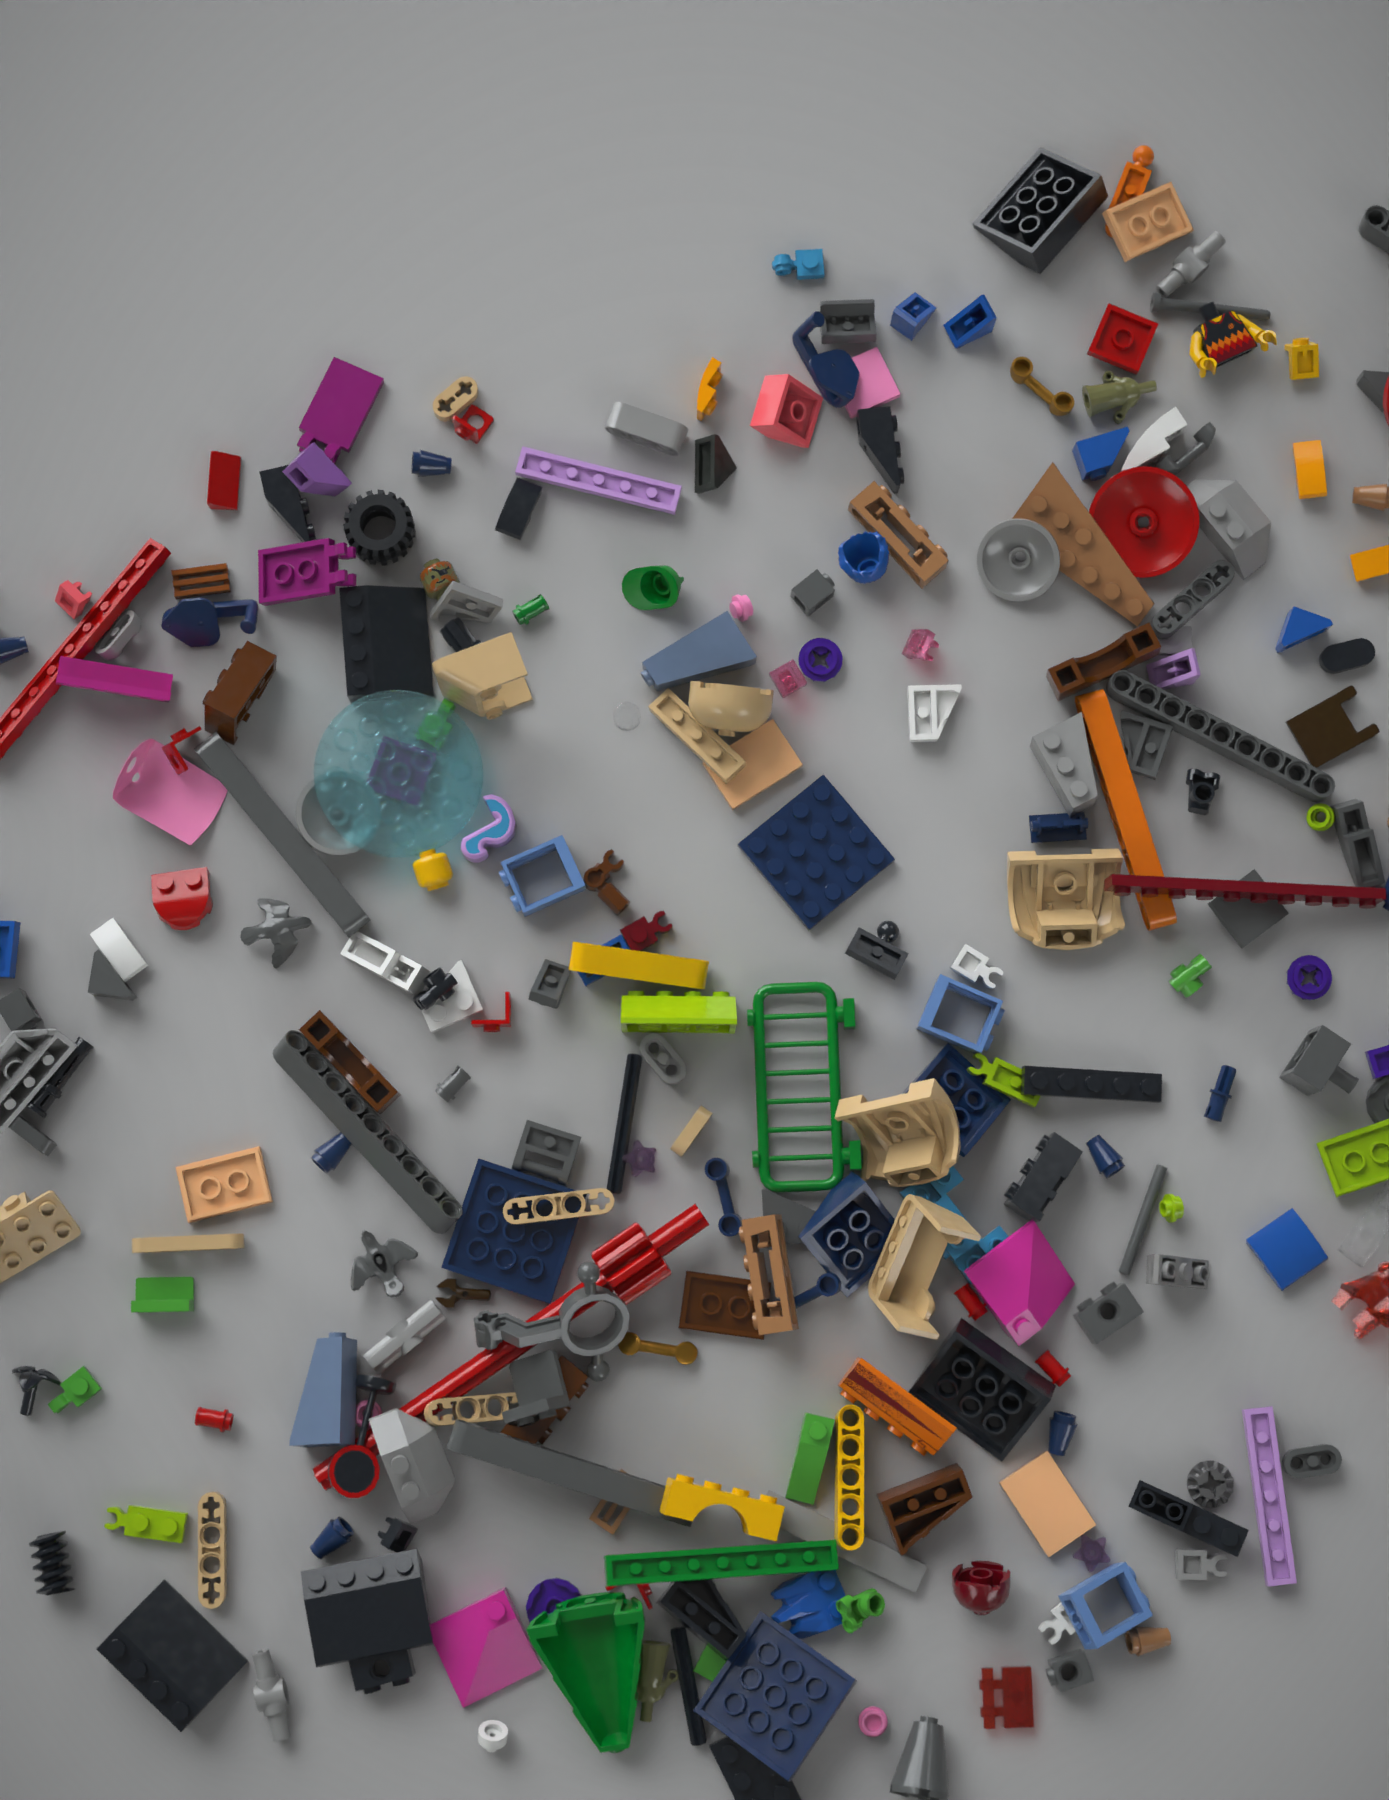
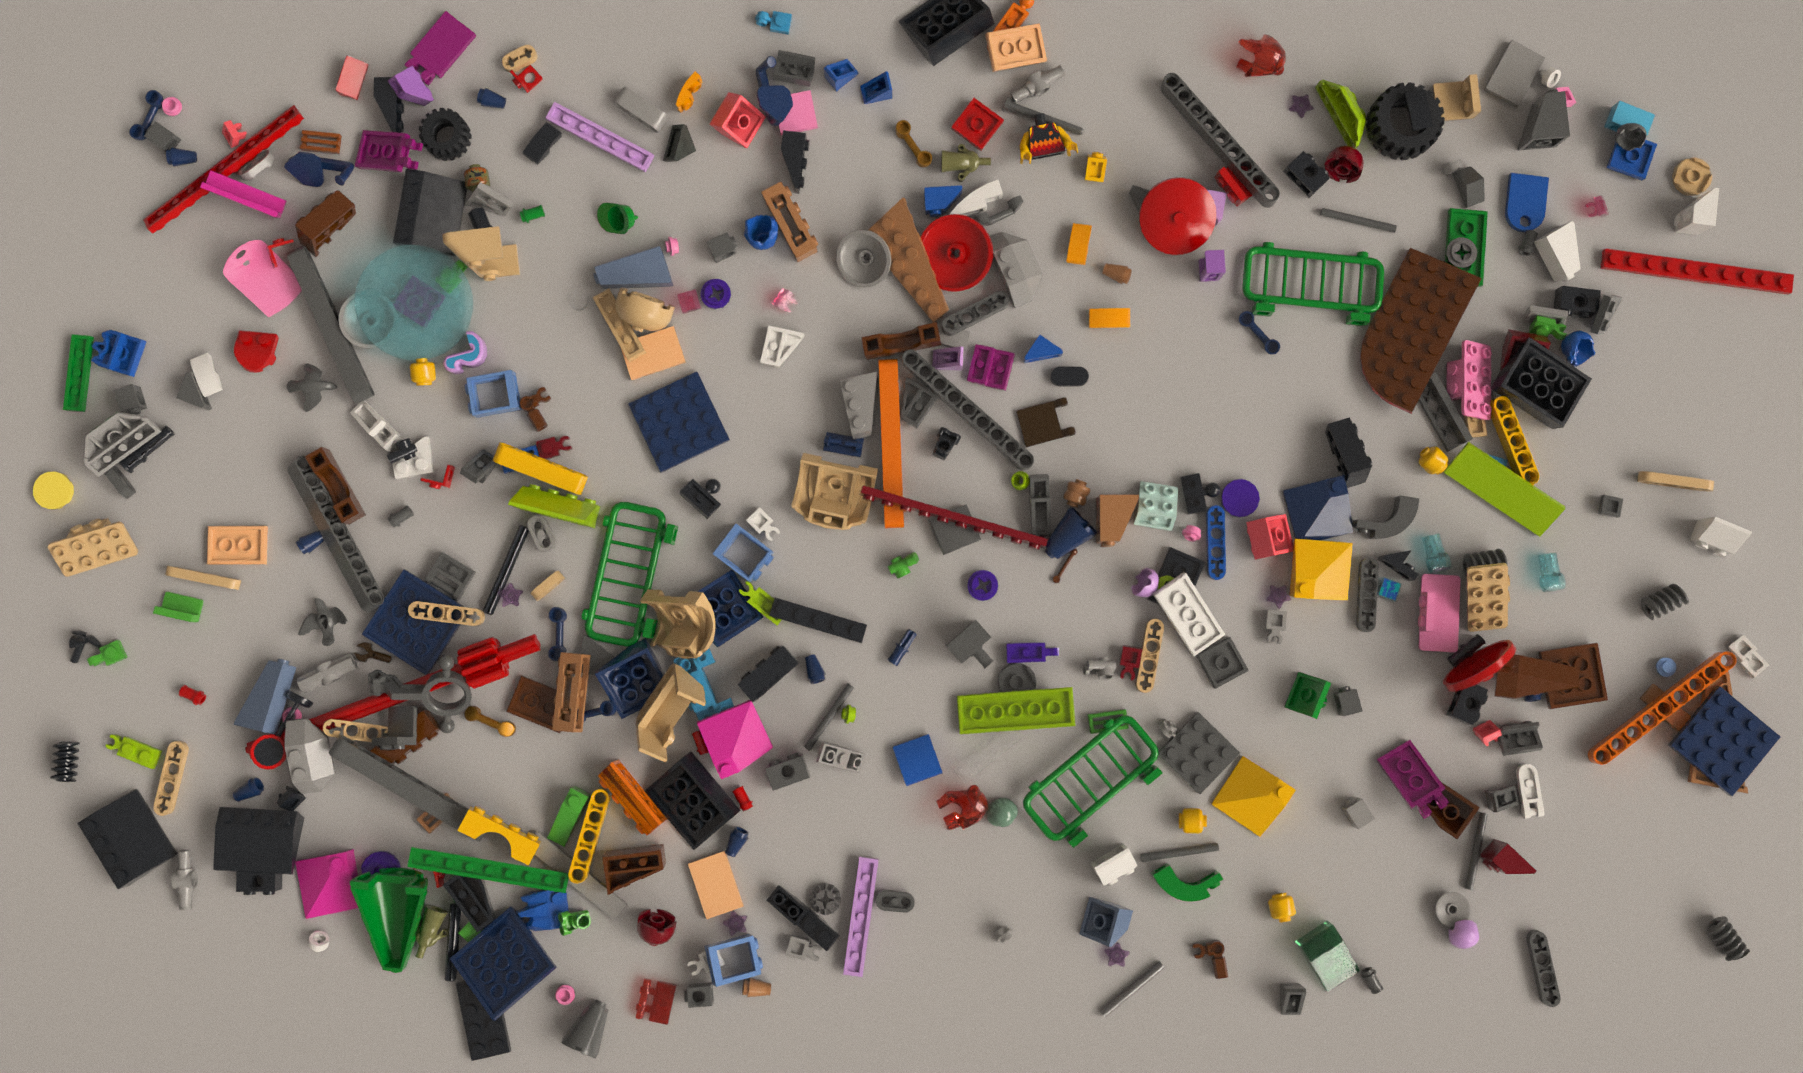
camera: 20 degrees right, 5 degrees up
none -> magenta slope [967,344,1015,391]

